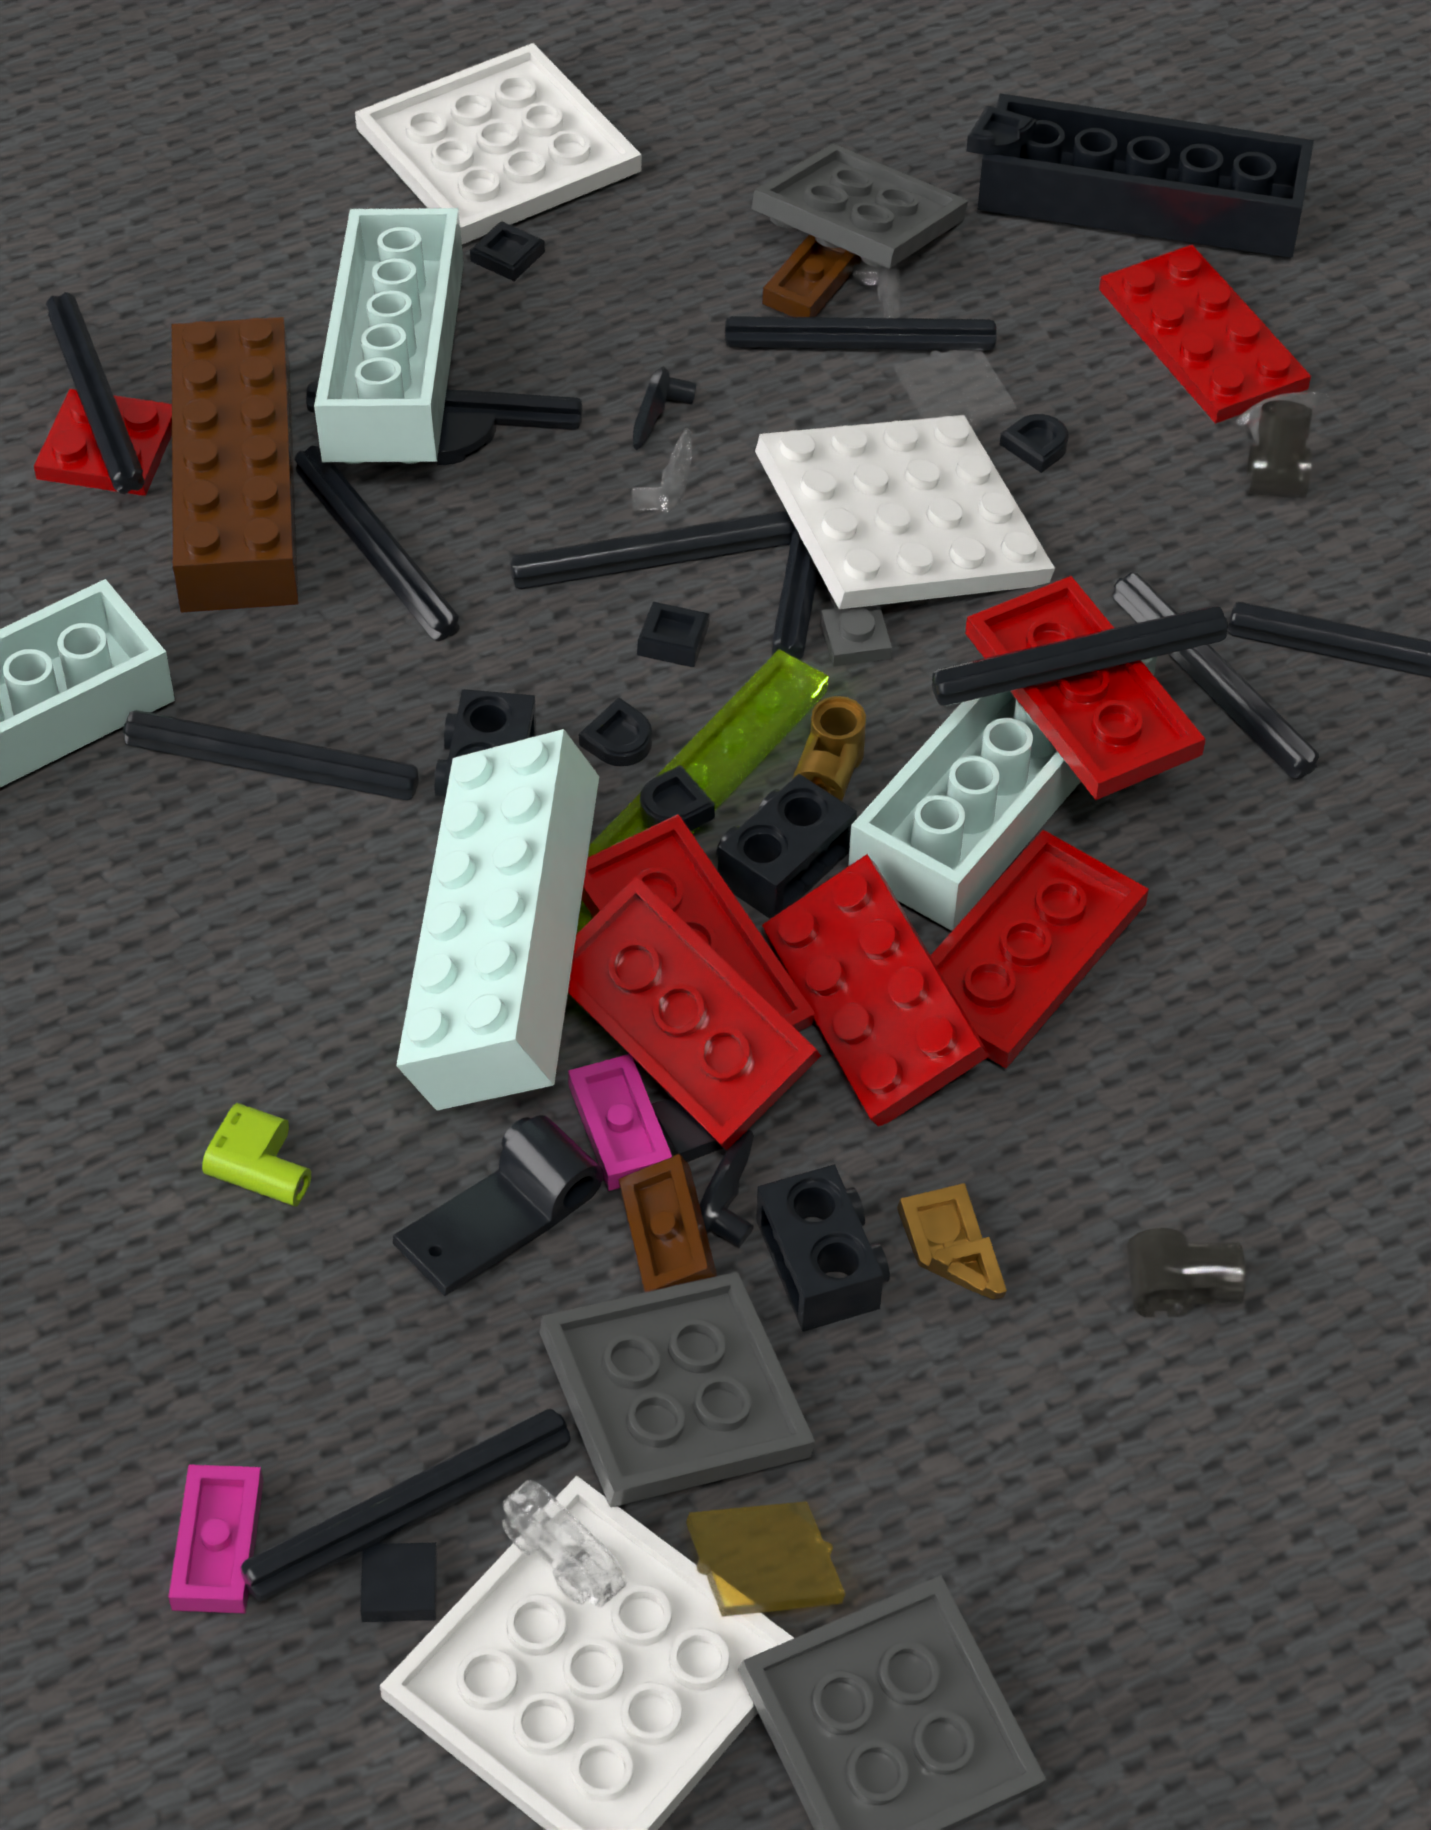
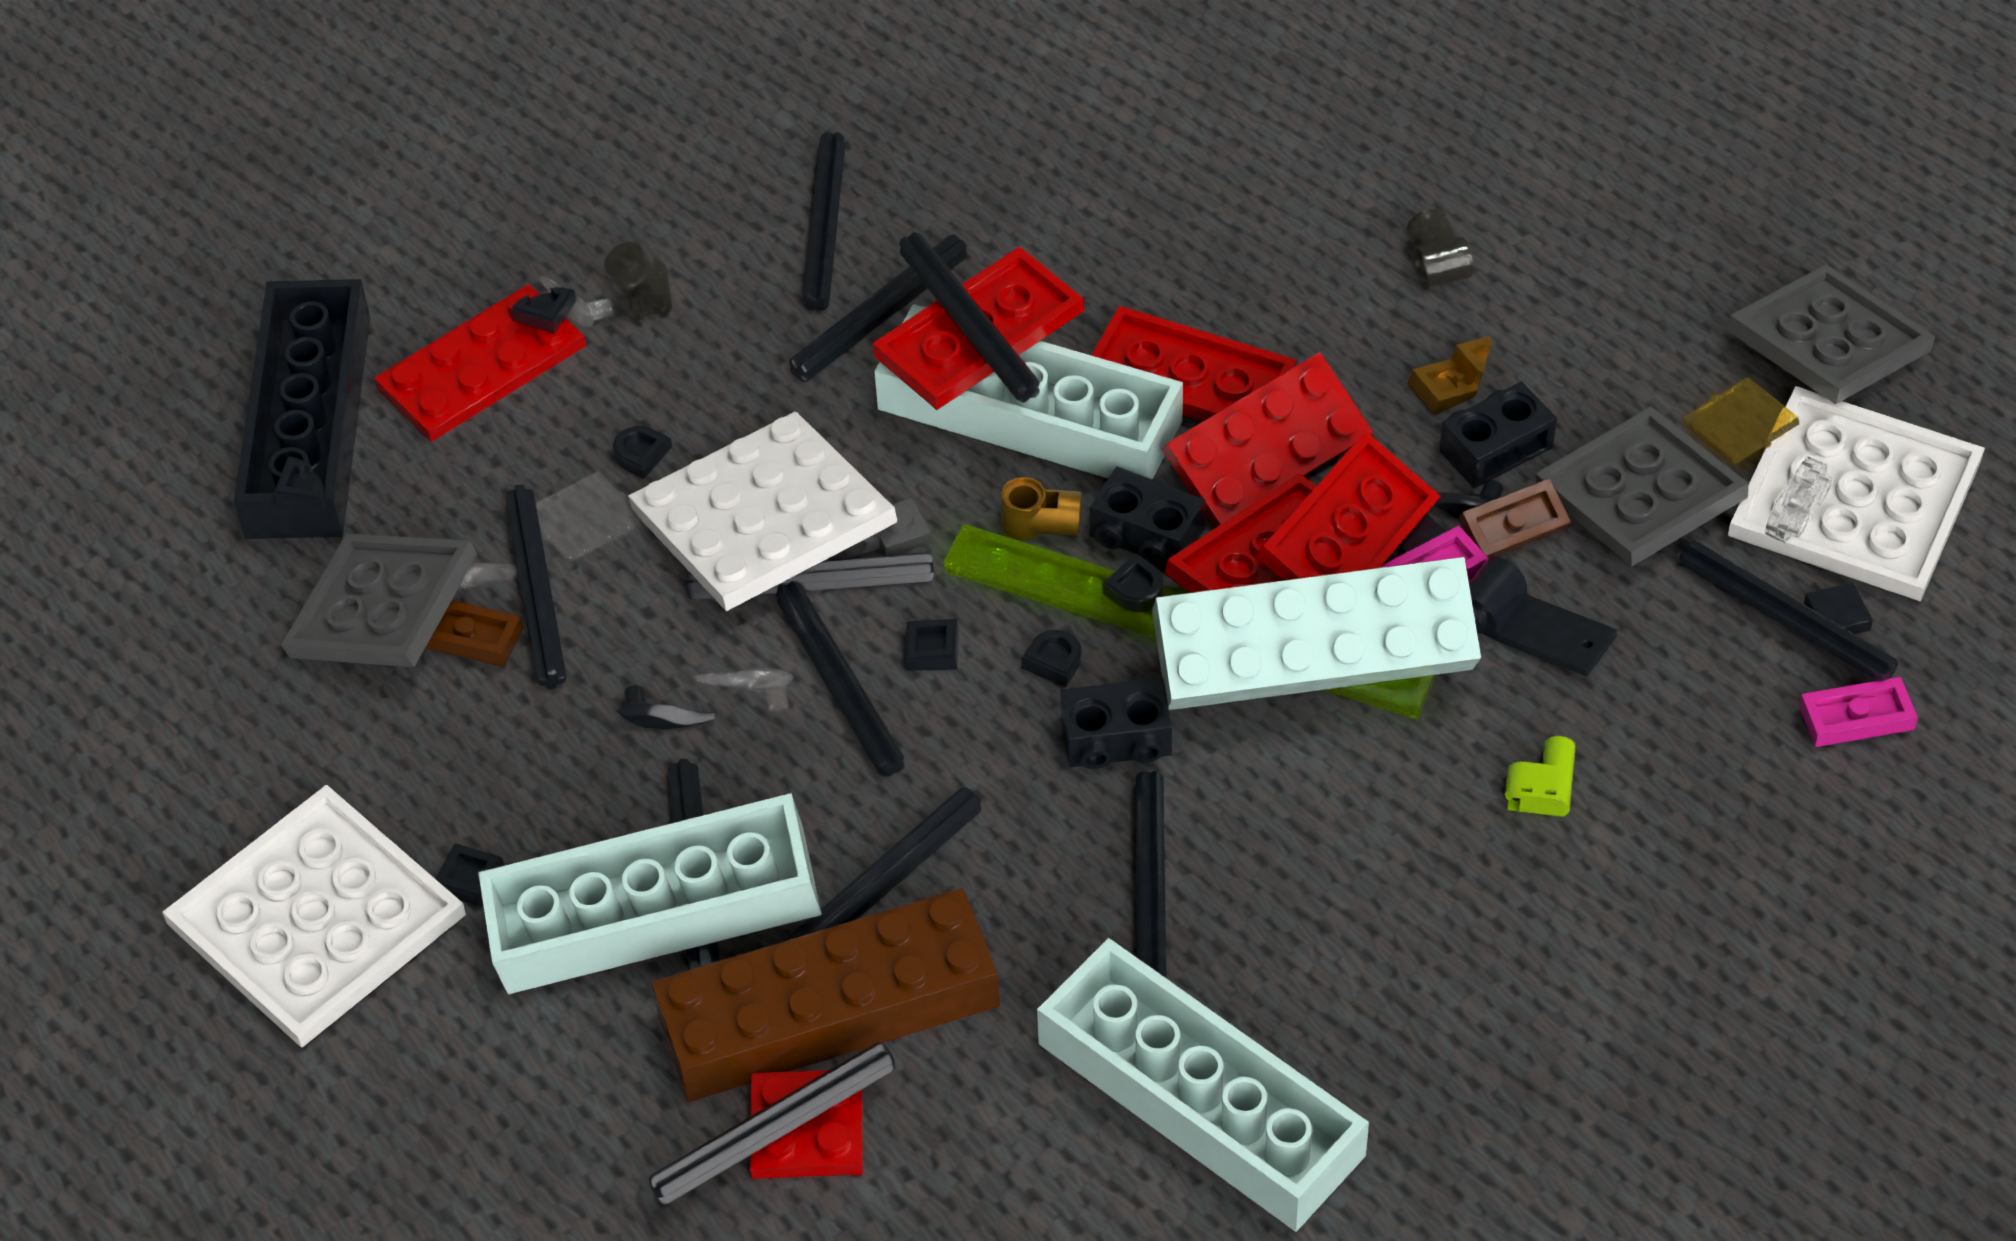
camera: 100 degrees left, 0 degrees up
none -> black tile [510,287,576,334]

